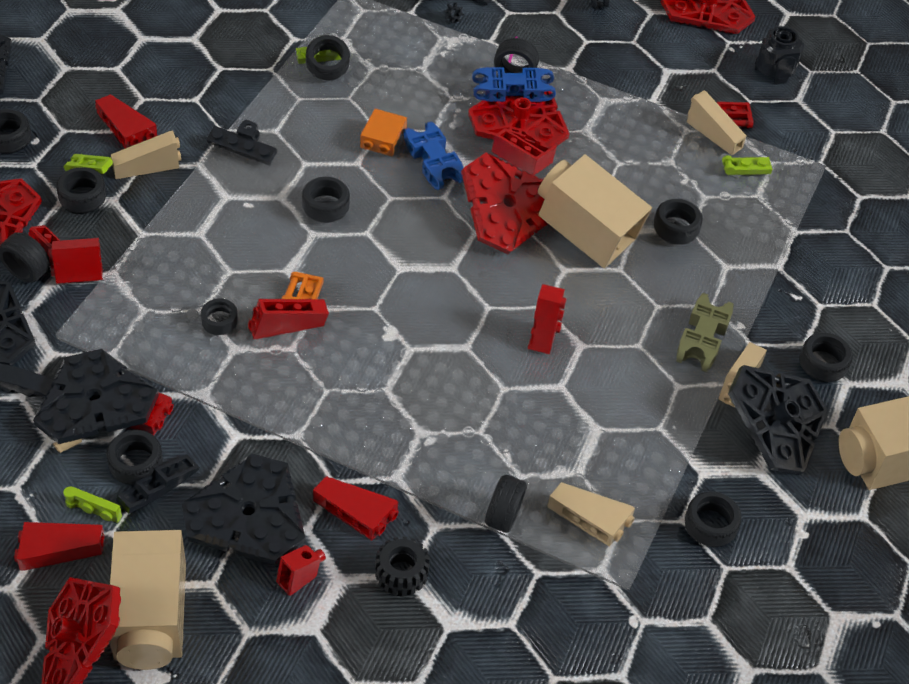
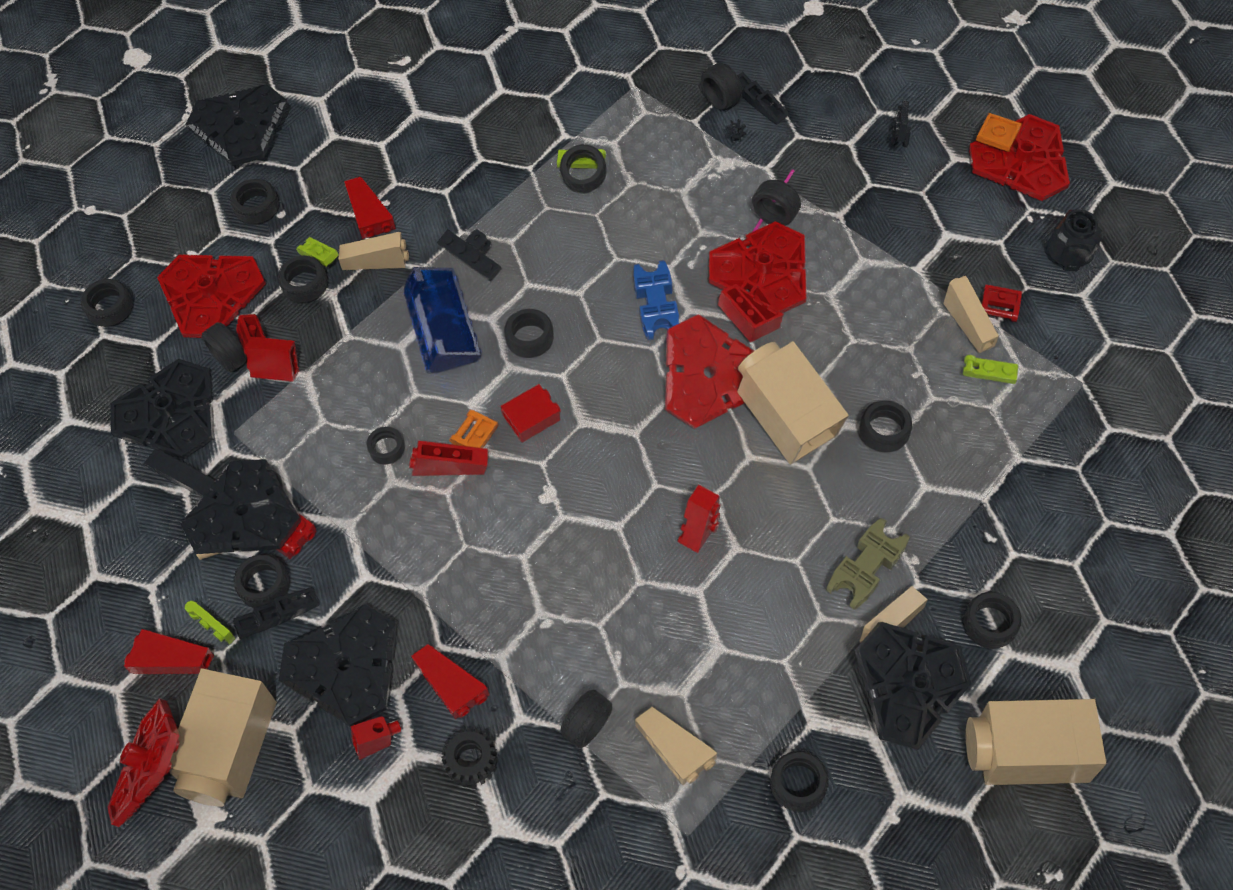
camera: 25 degrees right, 10 degrees up
orange panel [360,109,407,156] -> none
blue piece [472,67,556,102] -> none
none -> clear blue windscreen [404,267,481,374]
none -> red brick [500,384,561,443]

